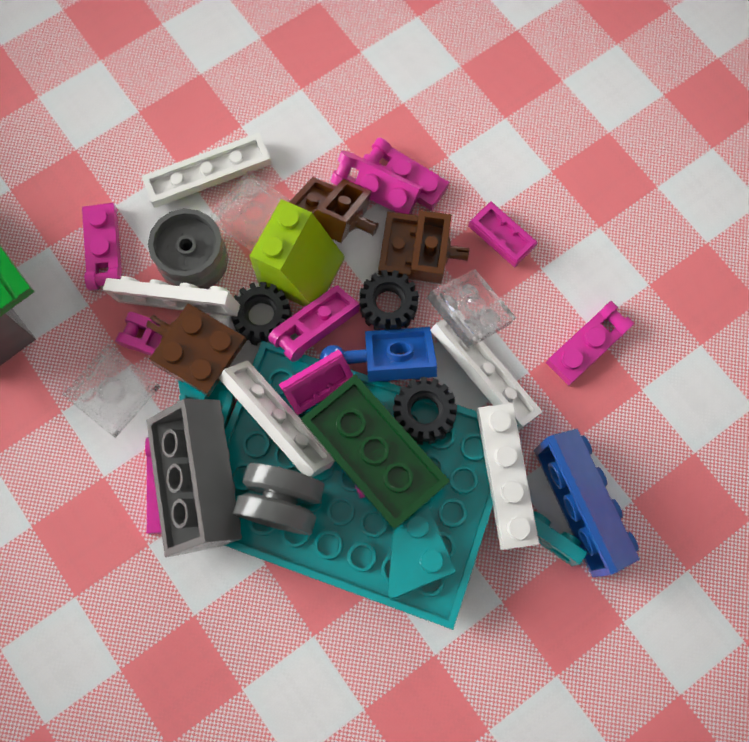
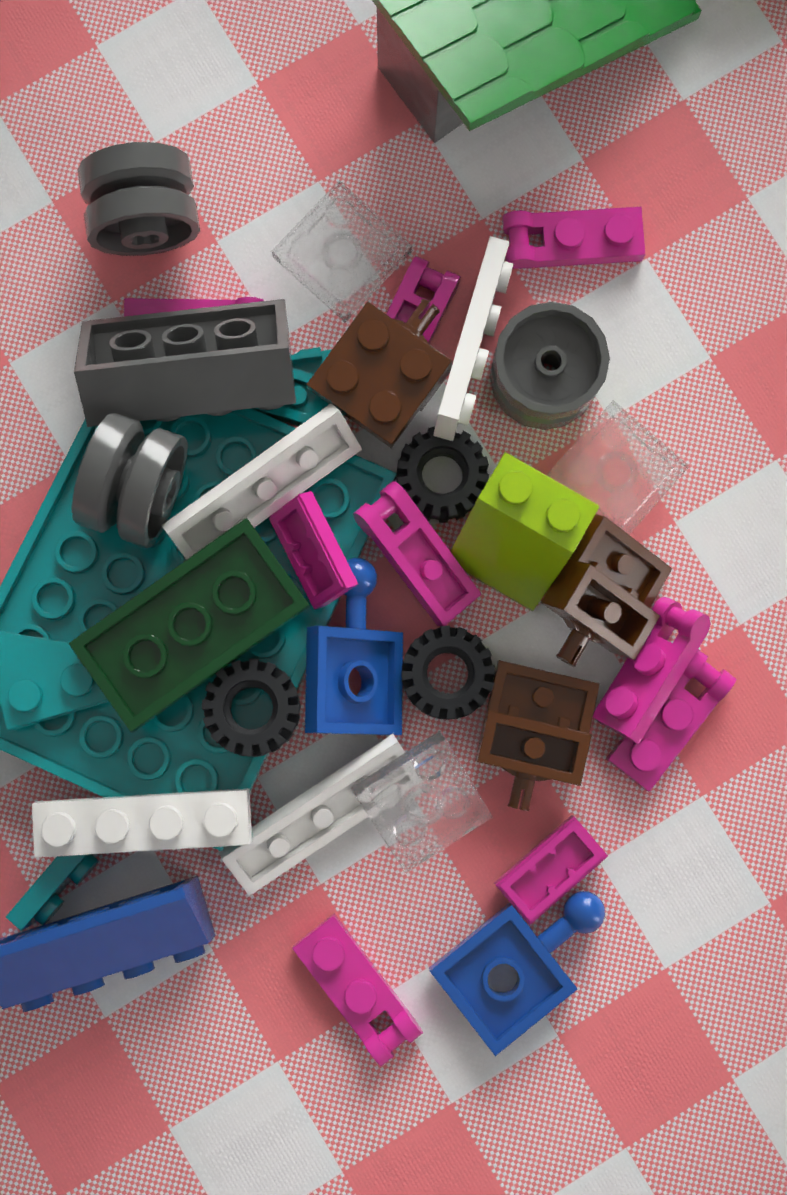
camera: 95 degrees right, 10 degrees up
white plate [141,133,272,208] -> none
none -> dark grey wheel [77,142,200,256]
none -> blue plate [429,891,605,1056]

